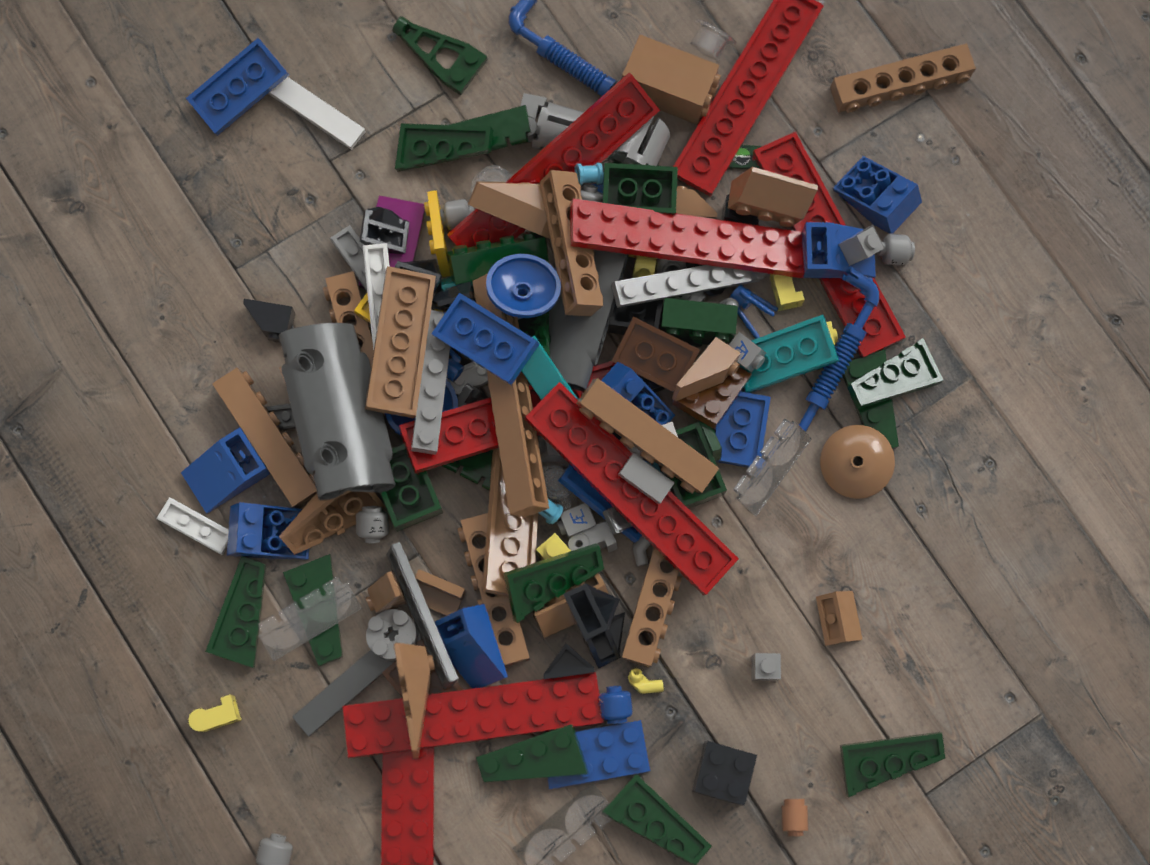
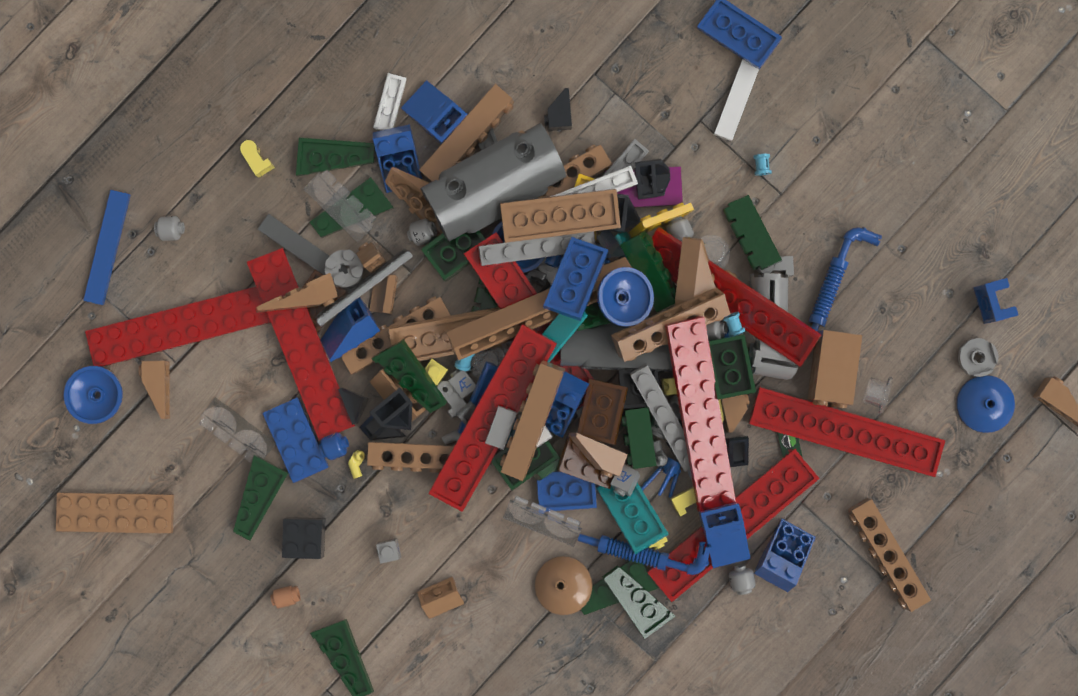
camera: 85 degrees right, 10 degrees up
dark green plate [392,16,488,95] -> none
dark green wing [395,123,493,172] -> none
dark green wing [476,724,589,782] -> none
medium nougat slope [728,167,818,227] -> none
light grey slope [839,225,884,266] -> none
none -> medium azure bush [753,154,772,176]

